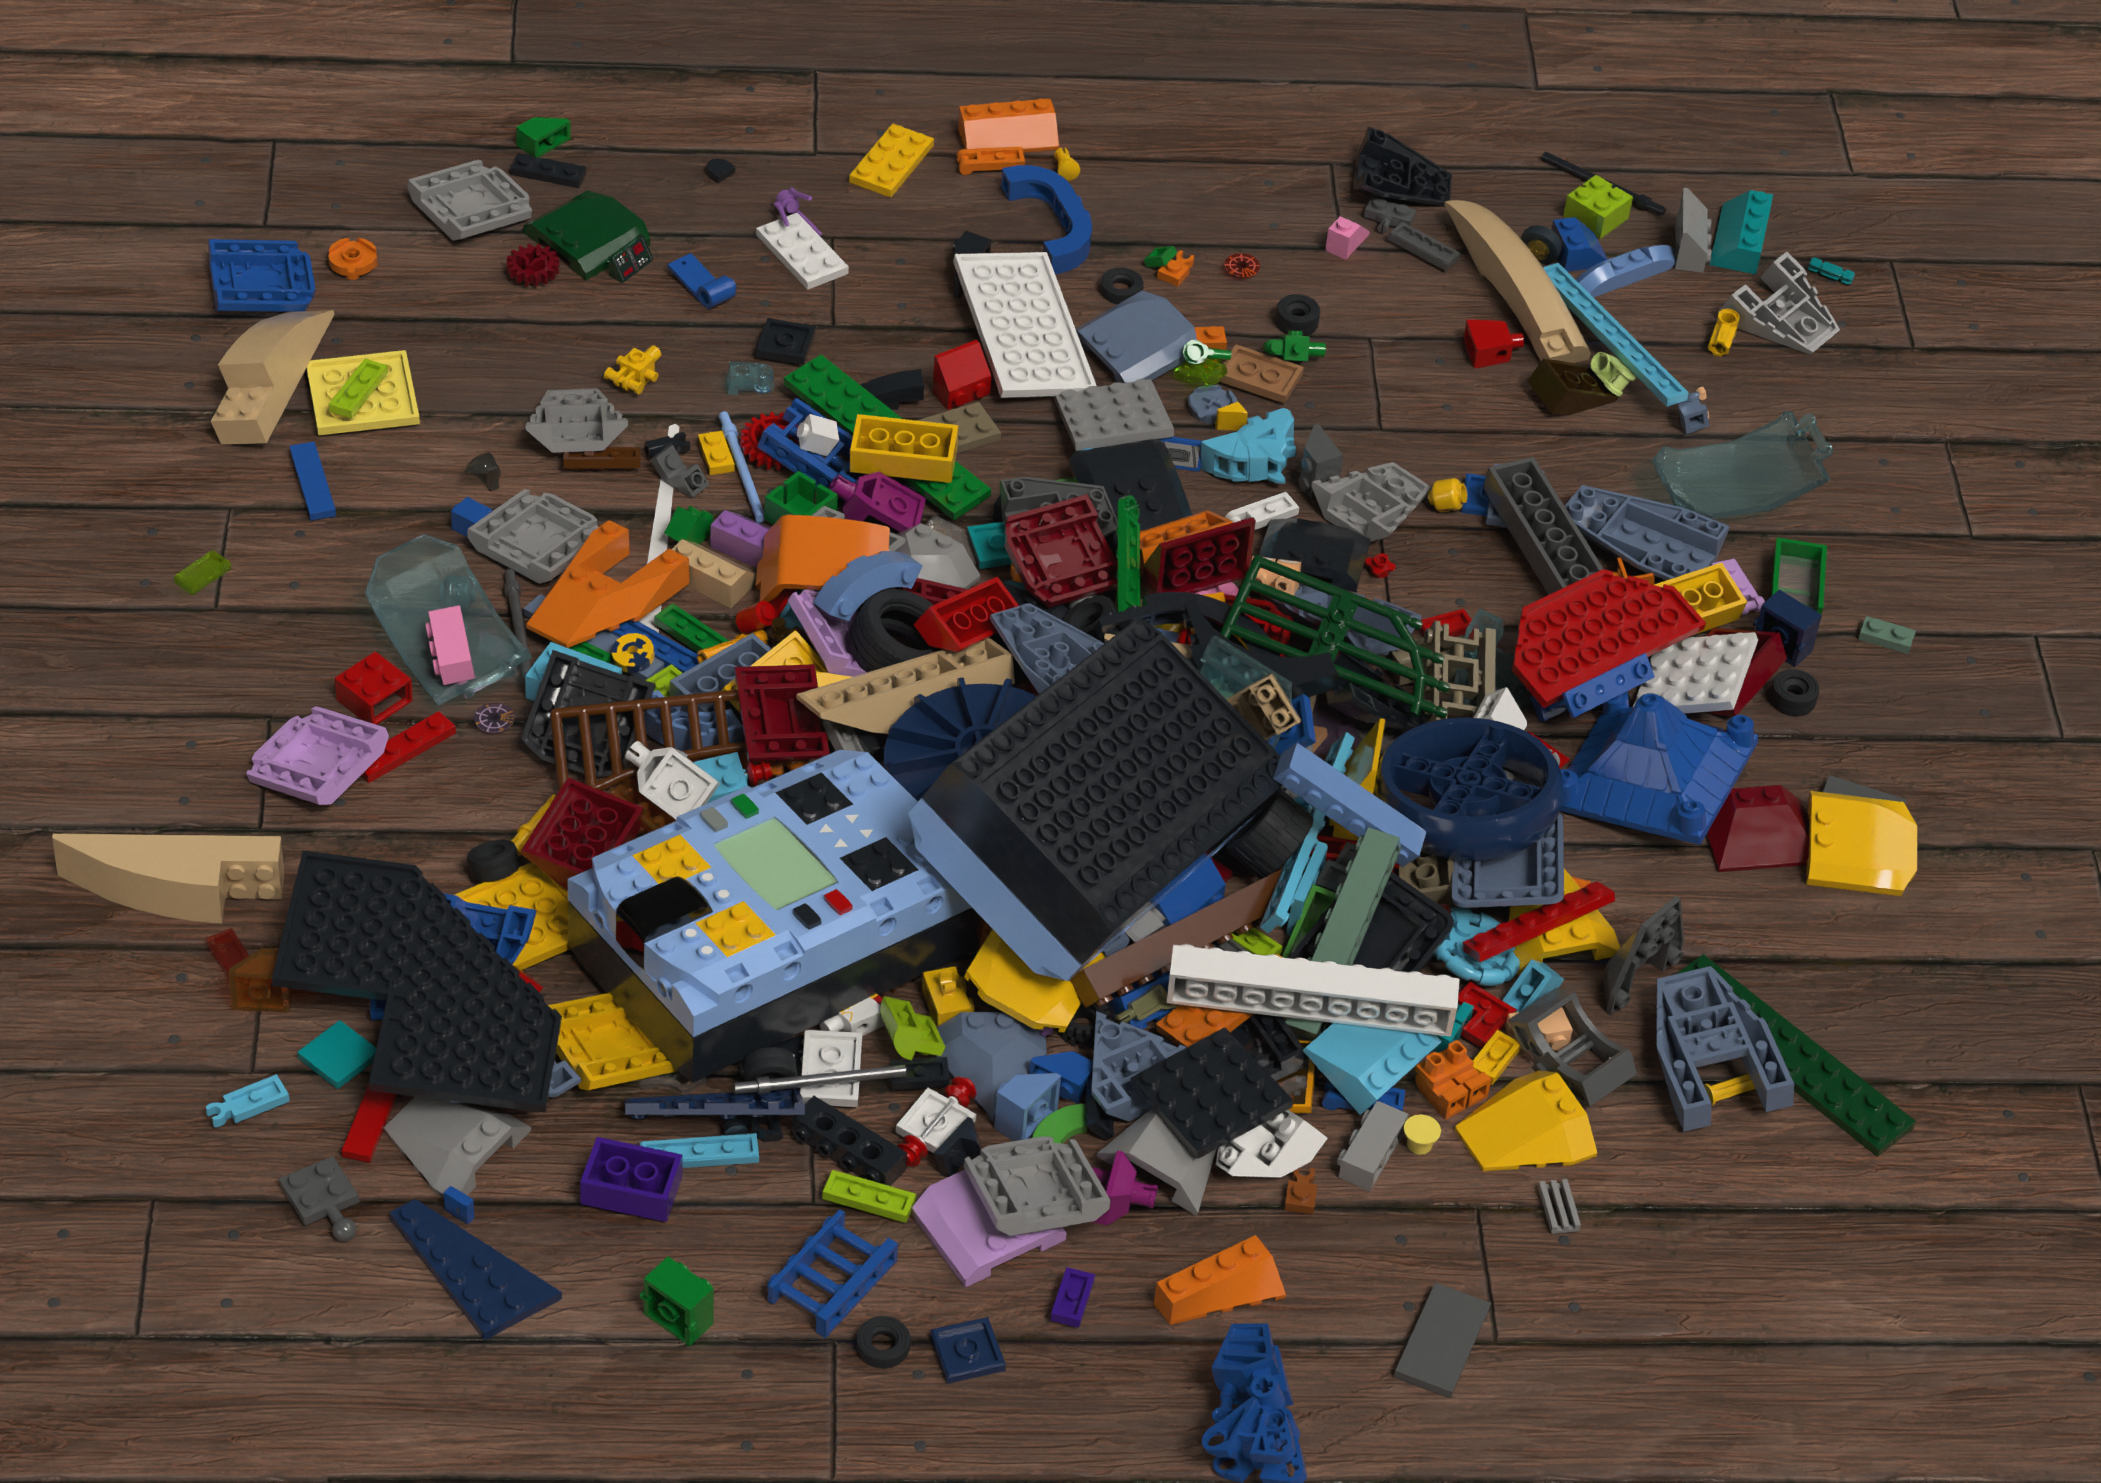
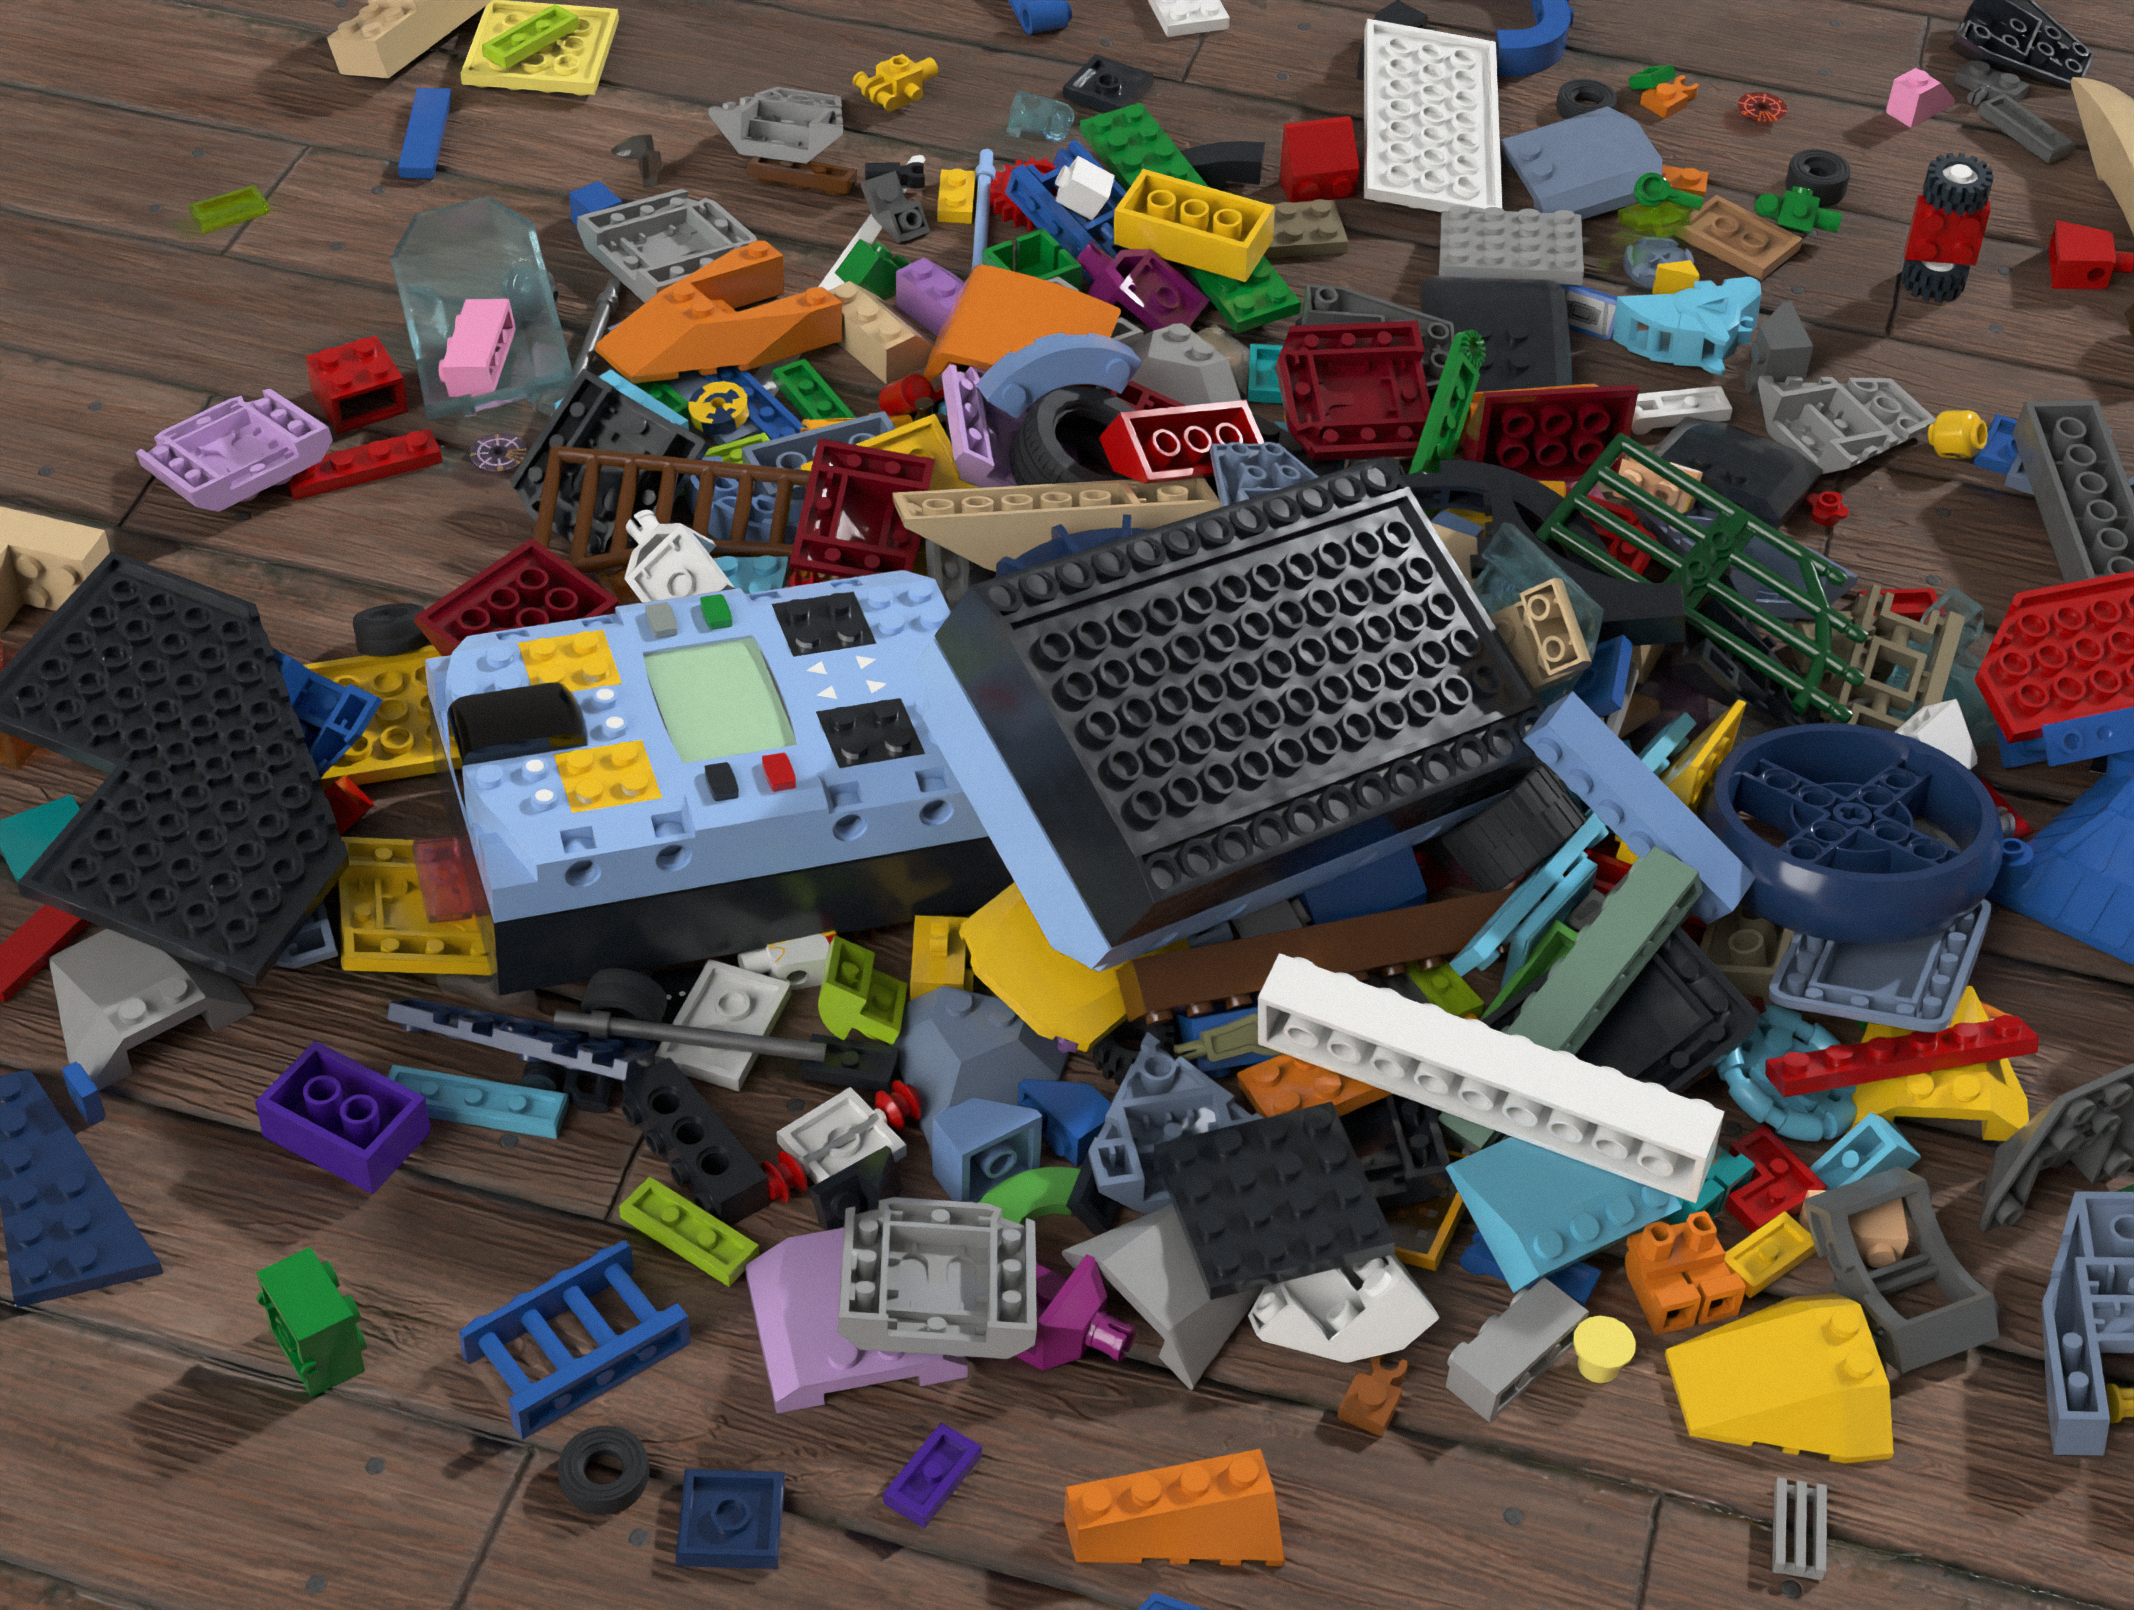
camera: 20 degrees right, 0 degrees up
none -> clear pink plate [412,836,474,923]
none -> plate [1901,153,1994,302]

